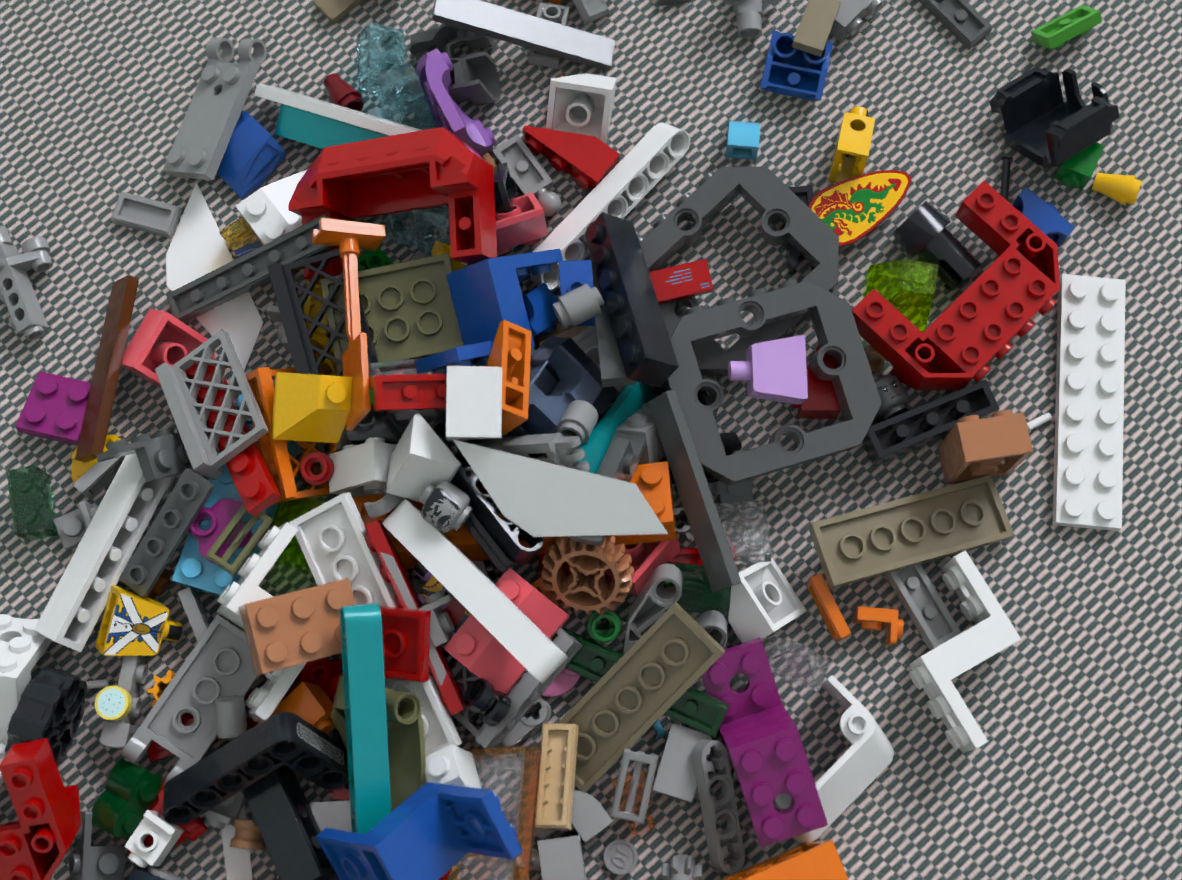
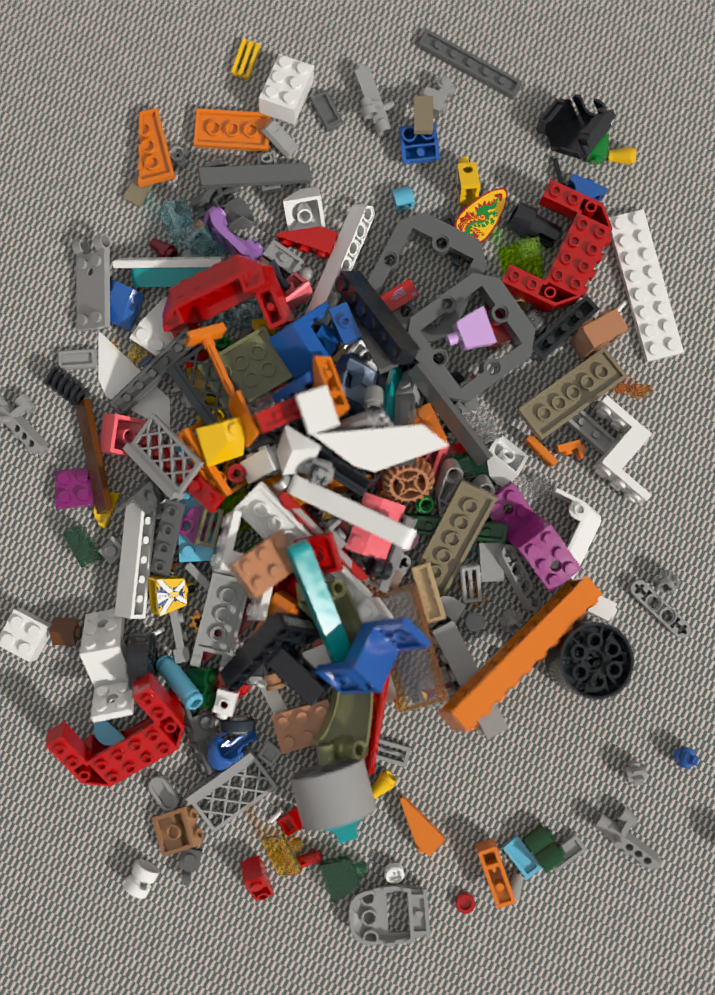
camera: 20 degrees left, 10 degrees up
light grey tile [73,456,125,500] -> none
tile [95,686,132,721] -> none
light grey piece [215,695,248,738] -> none
light grey brick [552,283,604,328] -> none
bright green plate [1031,5,1102,50] -> none
none -> black piece [45,366,90,406]
none -> medium azure axle [156,655,203,710]
none -> clear orange plate [615,384,652,398]

